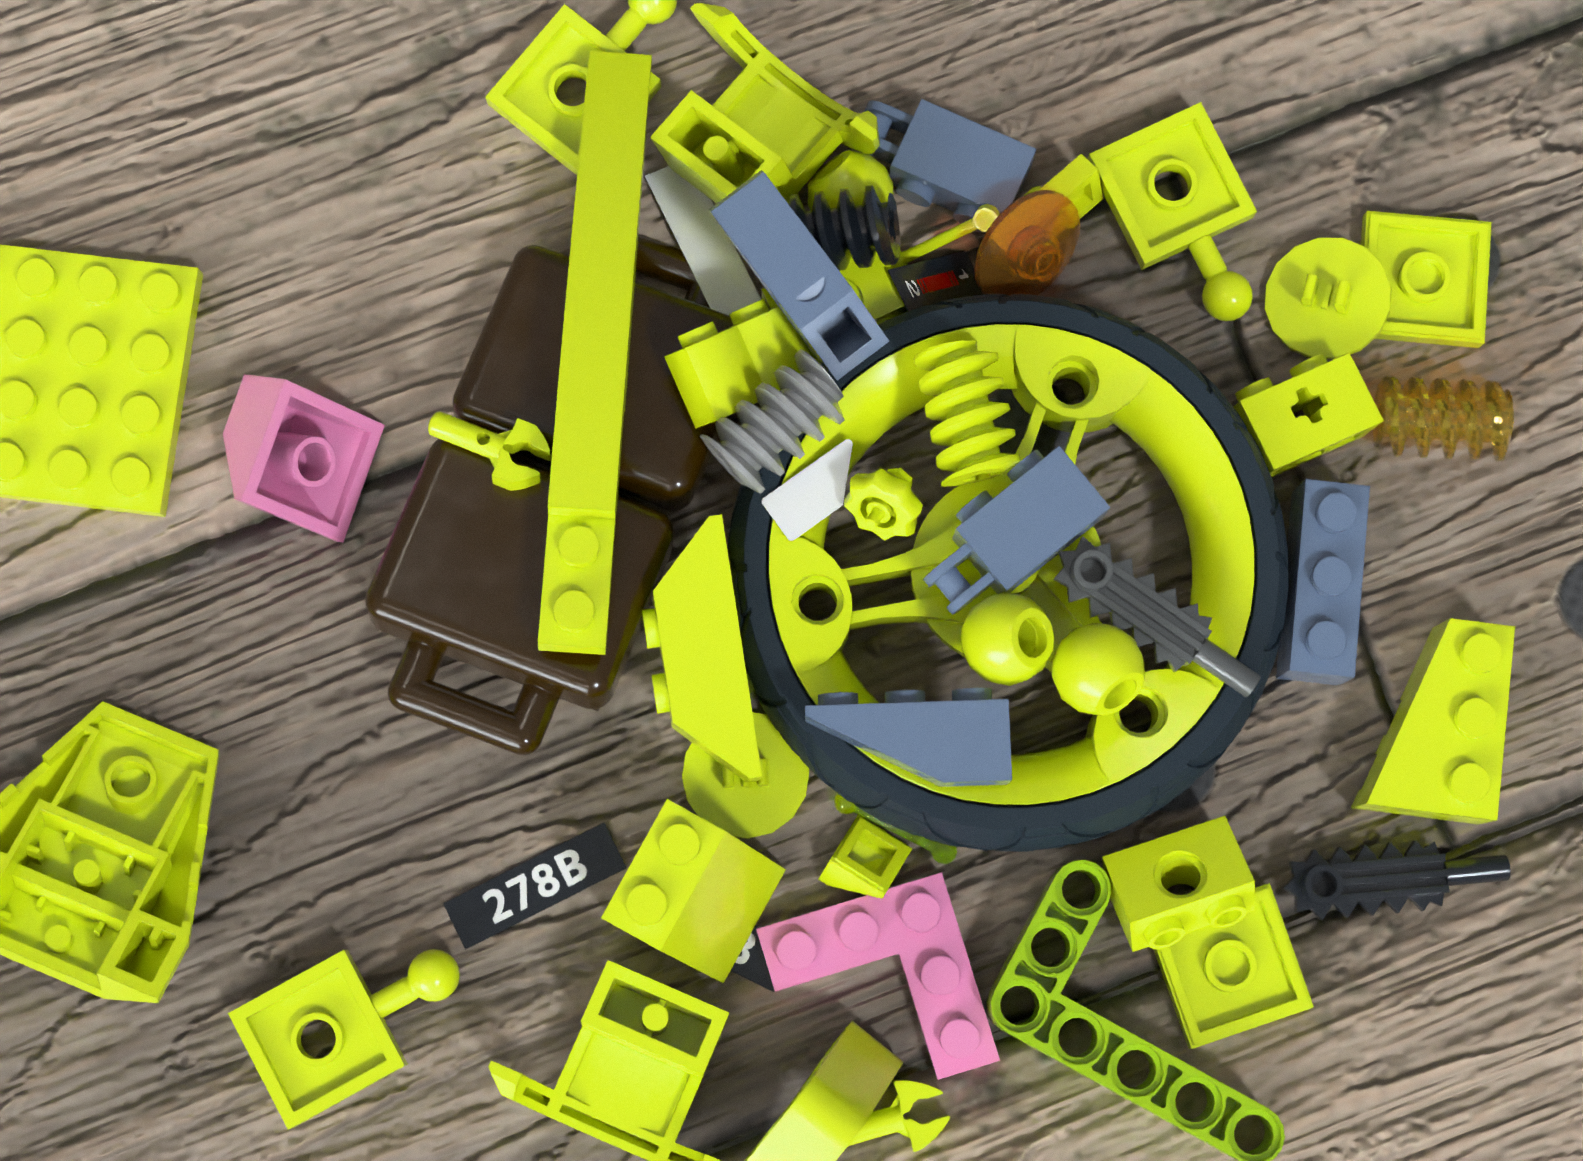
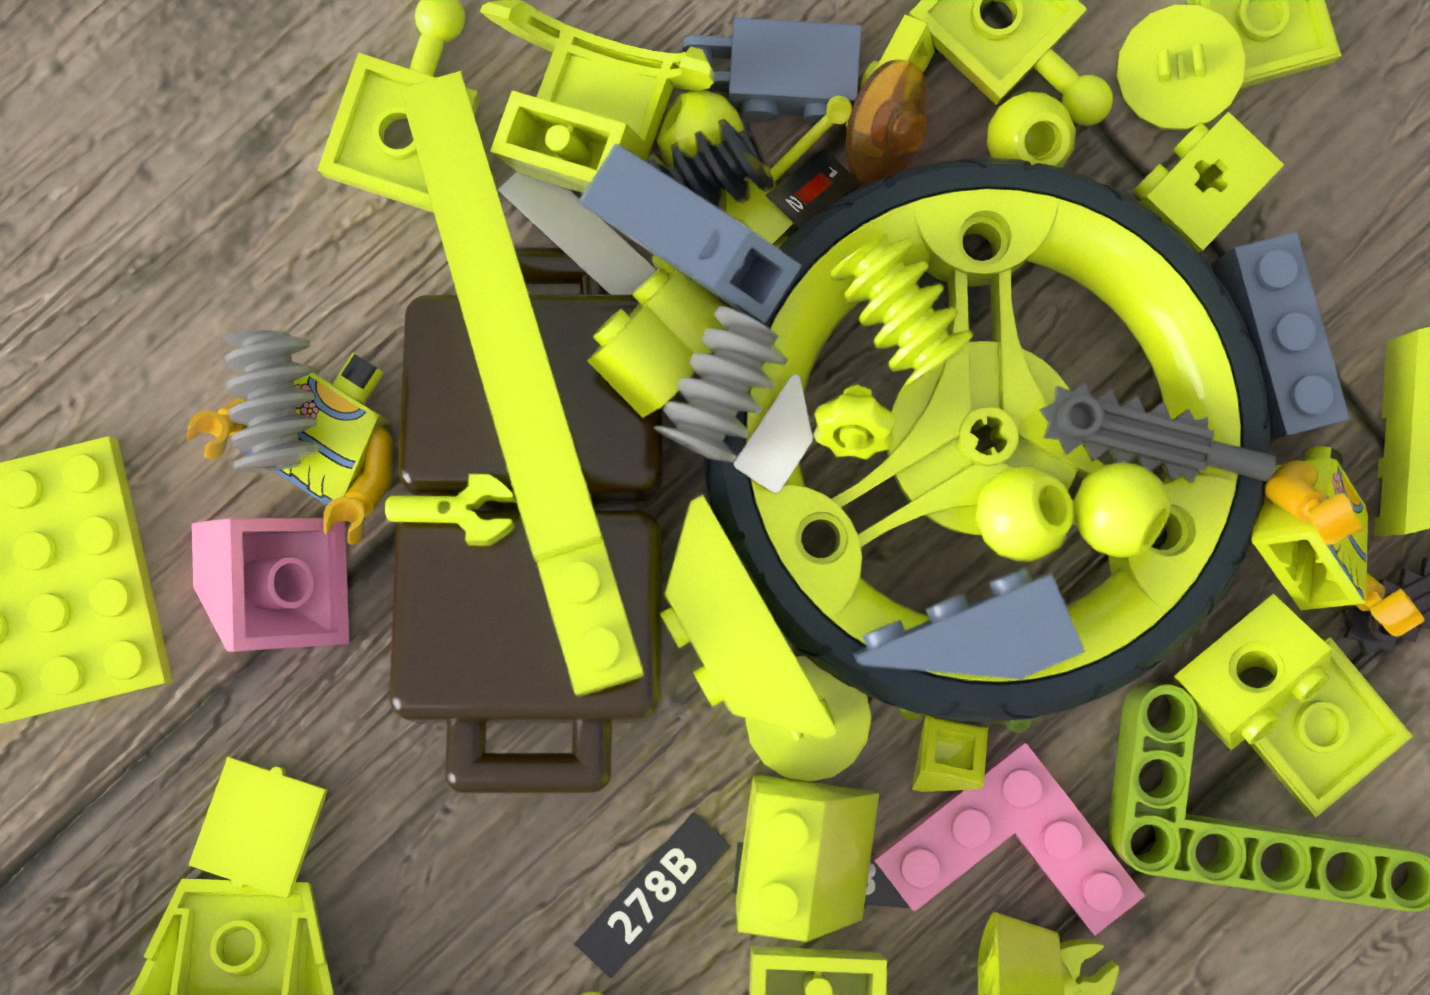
camera: 20 degrees left, 5 degrees up
sand blue brick [923,446,1111,616] -> none
clear yellow piece [1373,375,1514,462] -> none
none -> torso [186,352,394,545]
none -> neon yellow piece [189,757,328,899]
none -> light grey piece [222,330,319,472]
none -> neon yellow piece [987,92,1076,168]
none -> torso [1251,446,1425,636]

